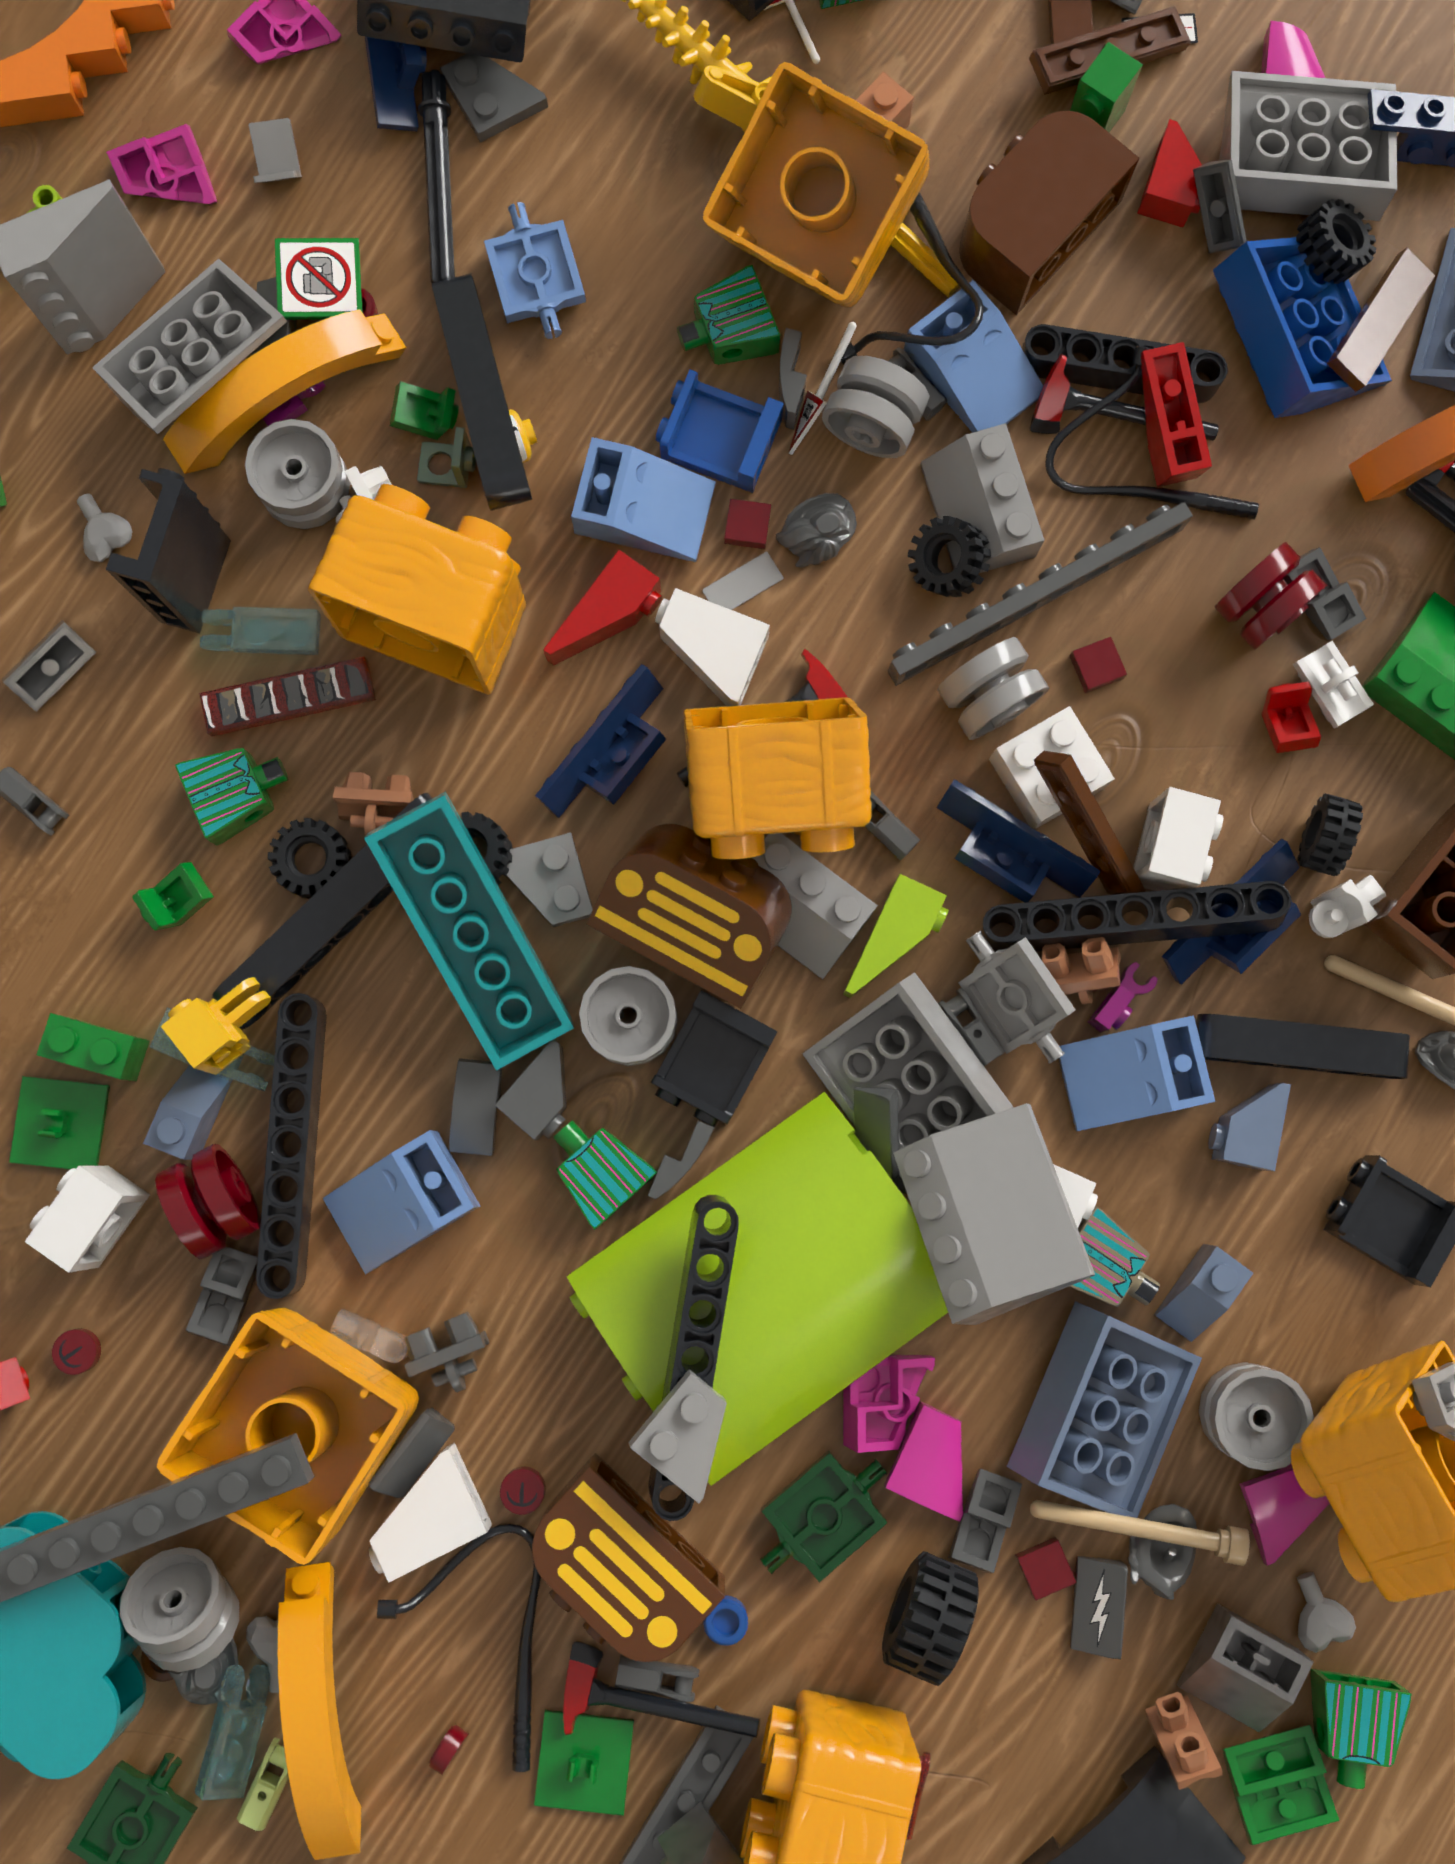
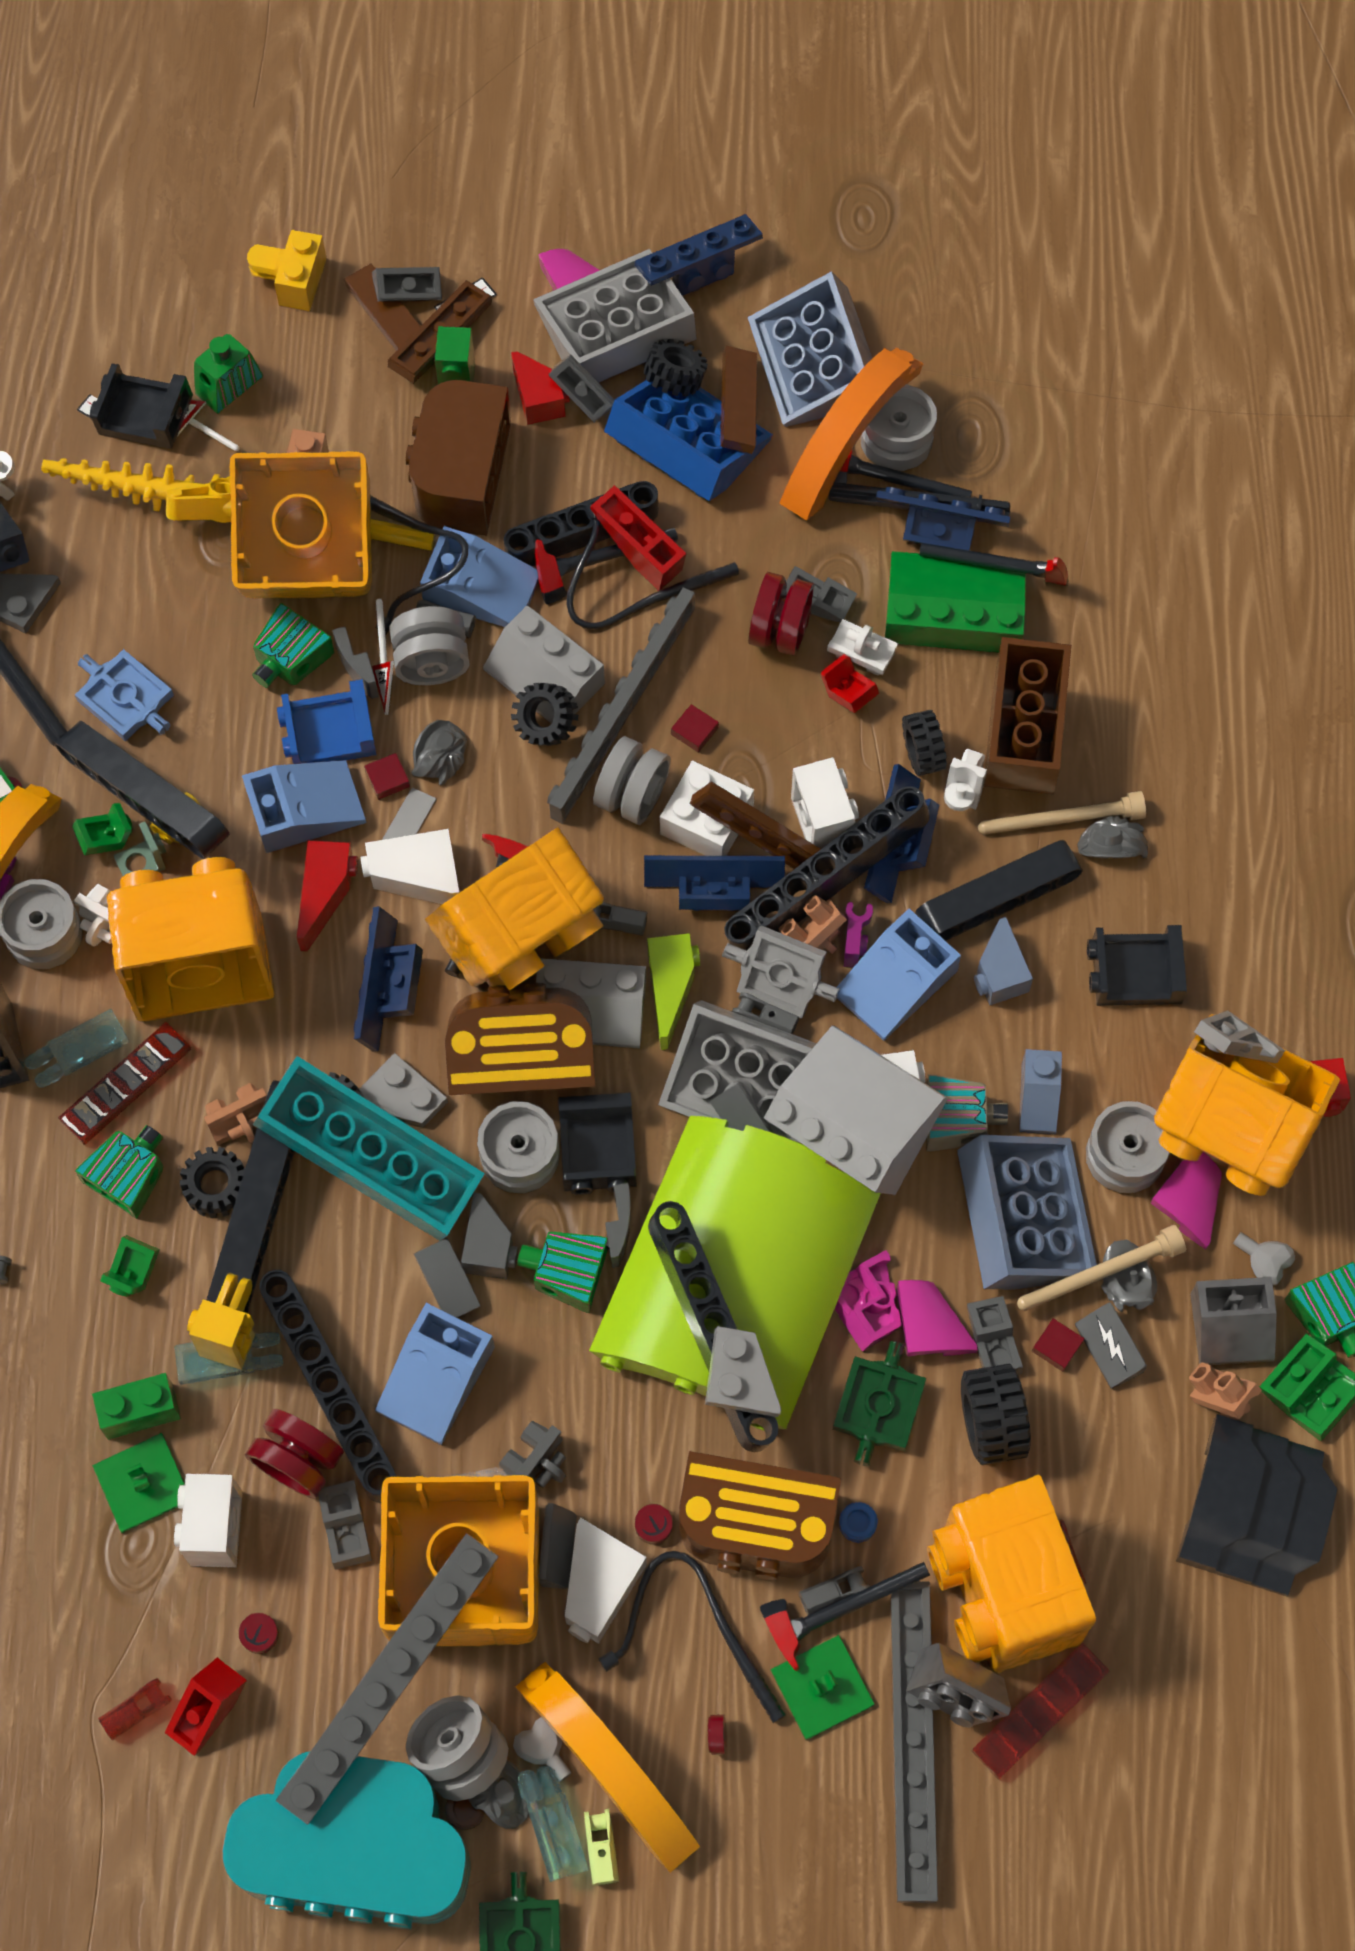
camera: 30 degrees left, 15 degrees down
sand blue slope [143,1065,233,1160] -> none

